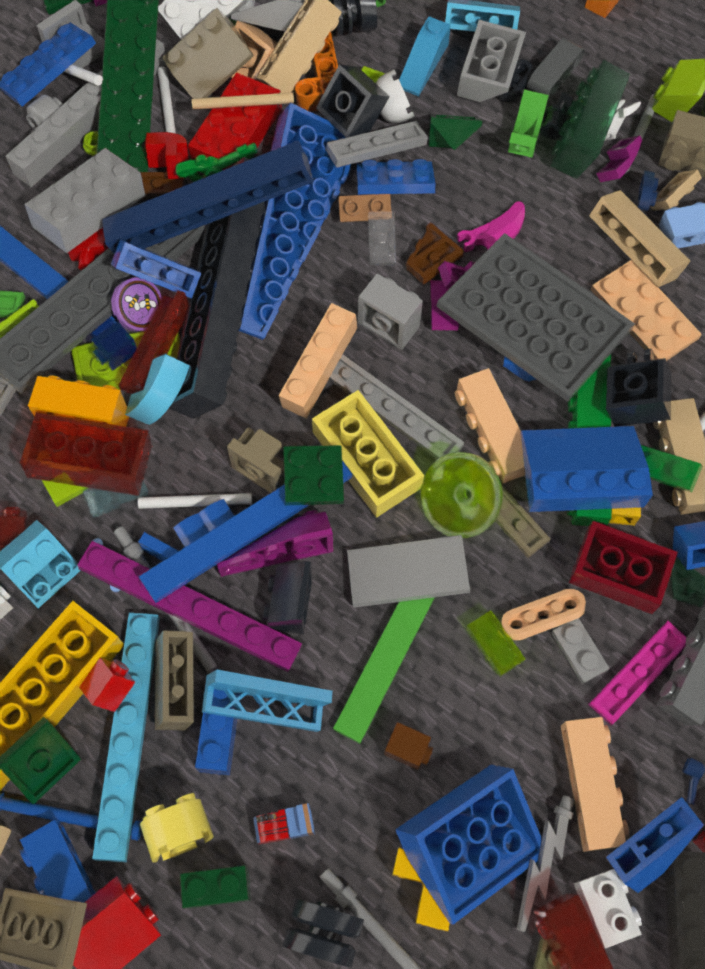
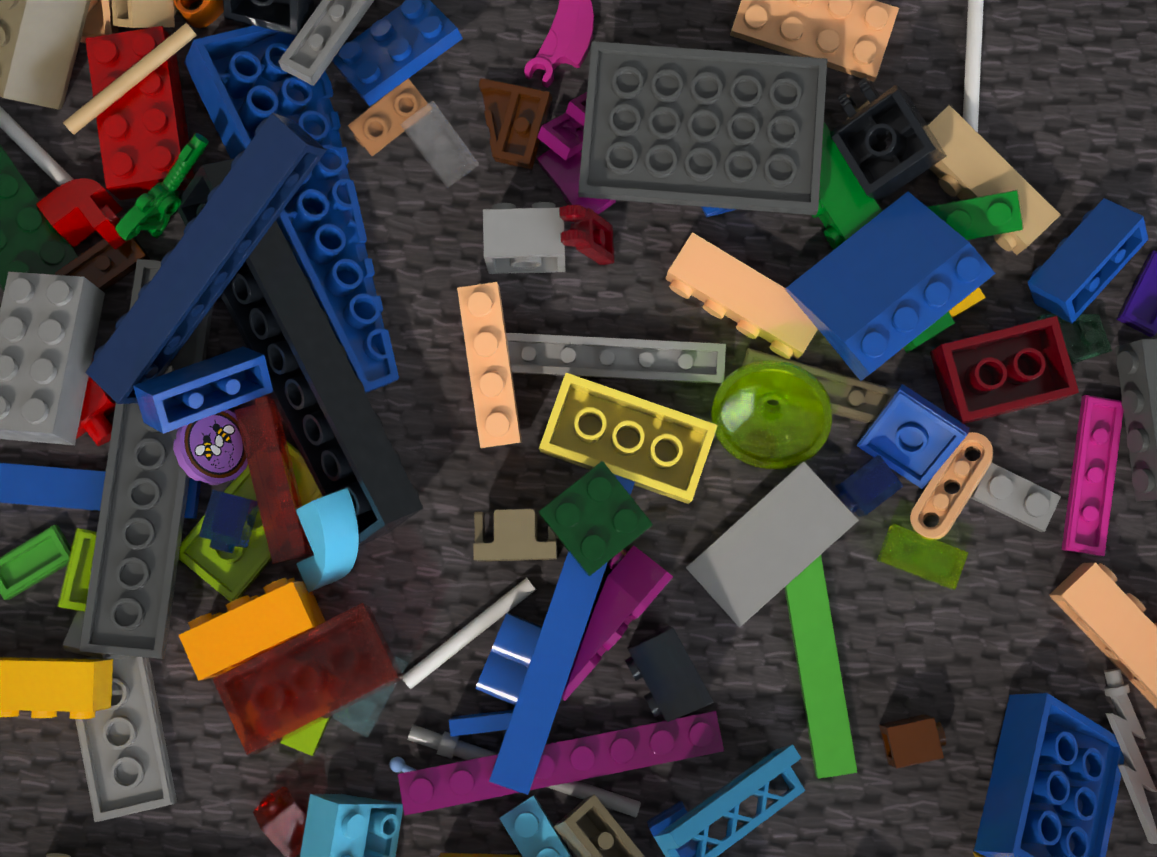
camera: 35 degrees left, 15 degrees up
none -> dark red hinge [559,205,615,265]
none -> clear blue brick [835,455,904,517]
none -> blue tile [856,384,970,489]

